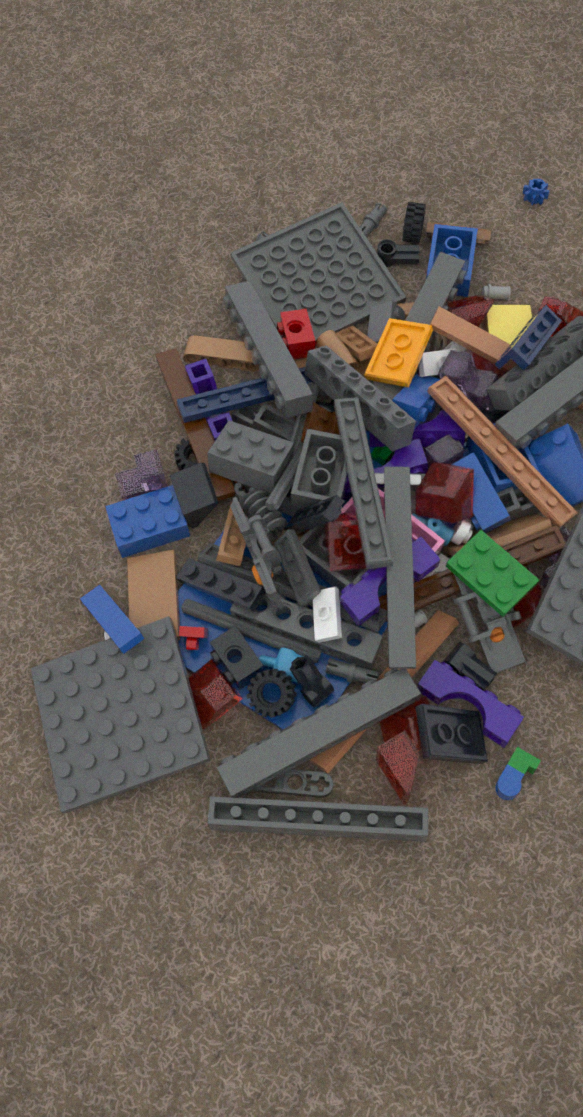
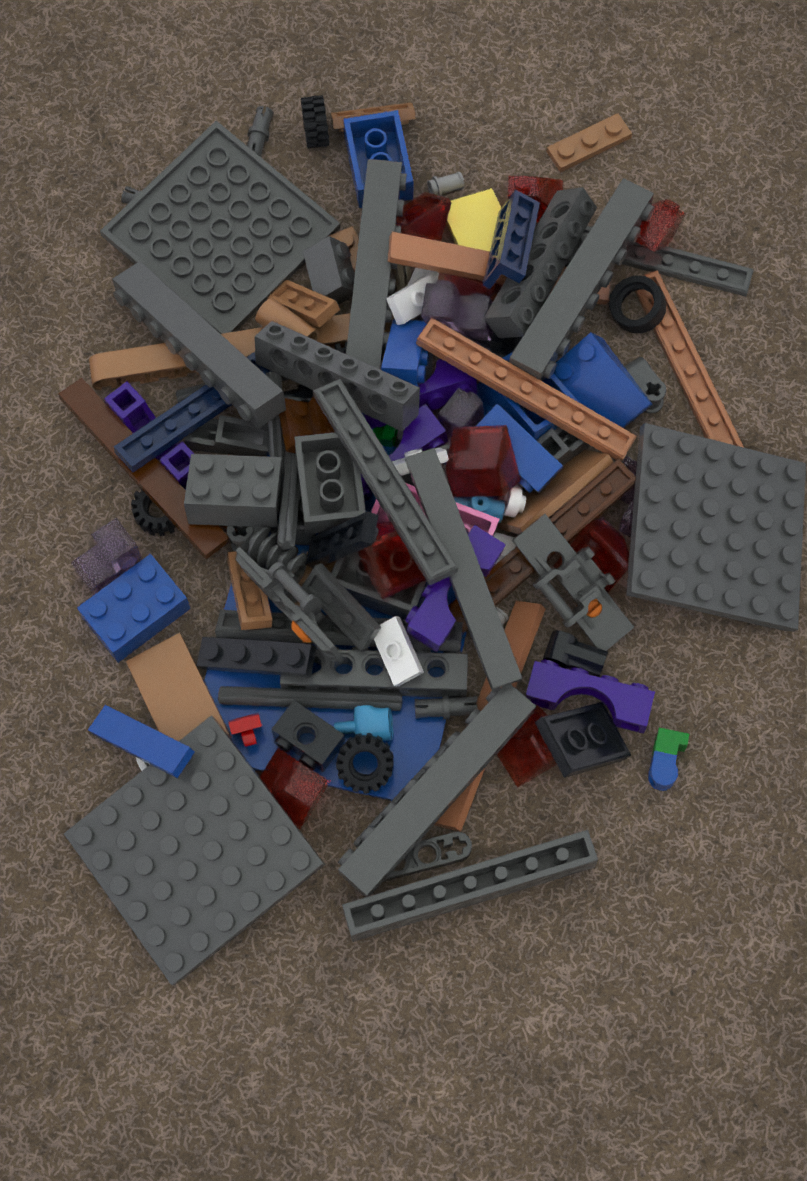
camera: 25 degrees left, 5 degrees up
black slope [170,463,219,529] -> none
red brick [277,309,315,360] -> none
black piece [290,655,334,708] -> none
light orange tile [364,318,433,388] -> none
clear red slope [376,731,420,805] -> none
black piece [377,239,420,267] -> none
green plate [446,530,539,617] -> none
blue gear [523,179,550,205] -> none

